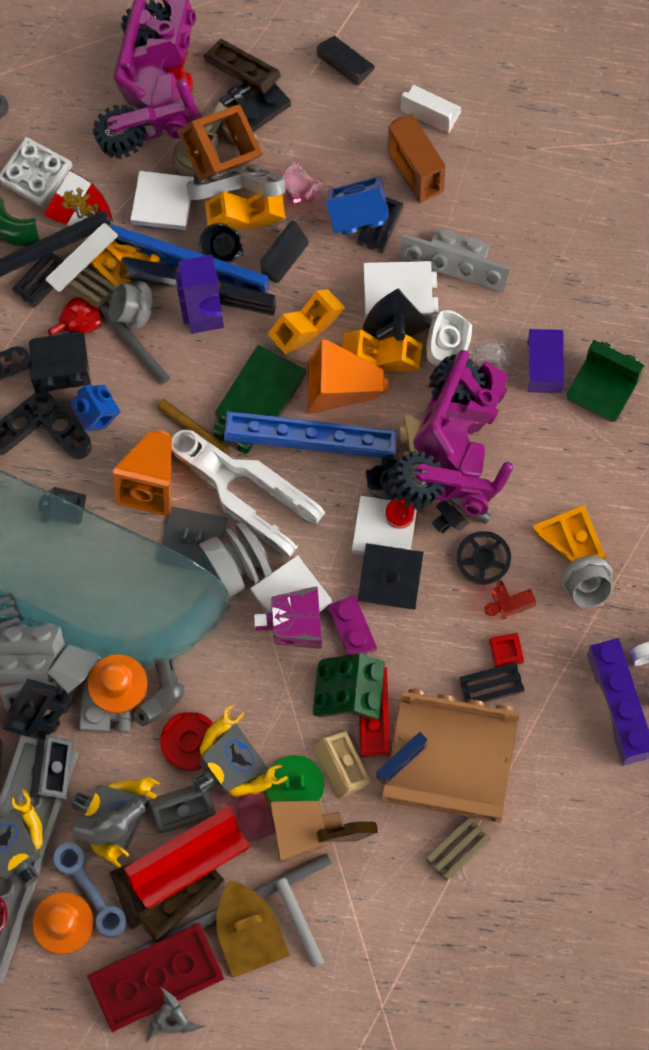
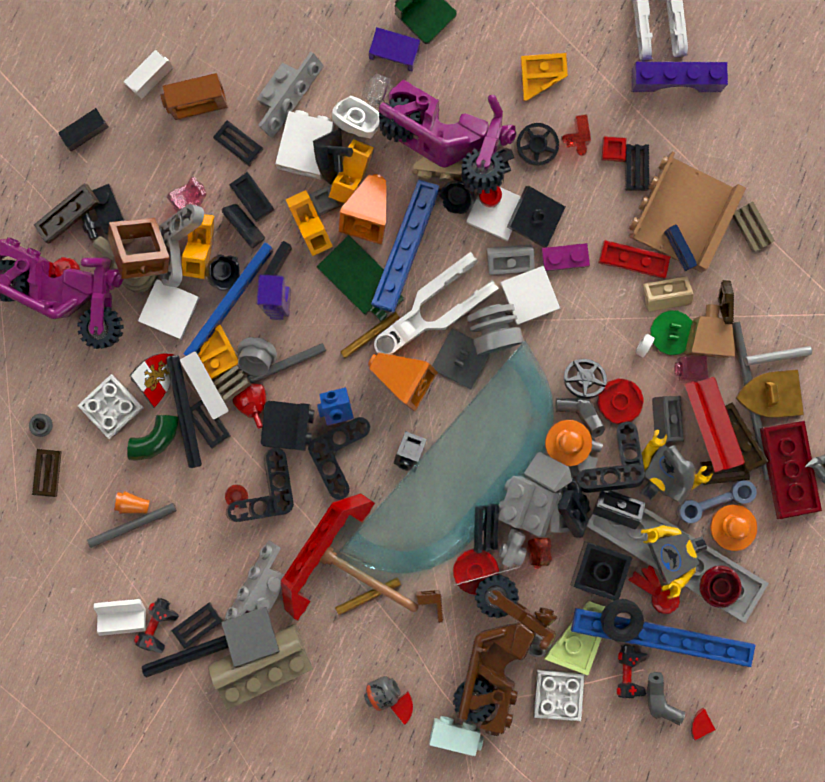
camera: 85 degrees left, 15 degrees up
black slope [119,257,177,287] -> none
torso [192,703,287,797] -> none
magenta torso [254,587,322,649] -> none
dark green bracket [313,653,385,720] -> none
blue slope [326,176,389,235] -> none
light grey piece [562,556,613,608] -> none
none -> black tile [229,172,275,222]
none -> dark grey tile [309,185,339,216]
none -> light grey slope [487,244,534,275]
none -> wheel [563,359,607,399]
none -> black beam [577,422,645,493]
none -> white tile [635,334,654,357]

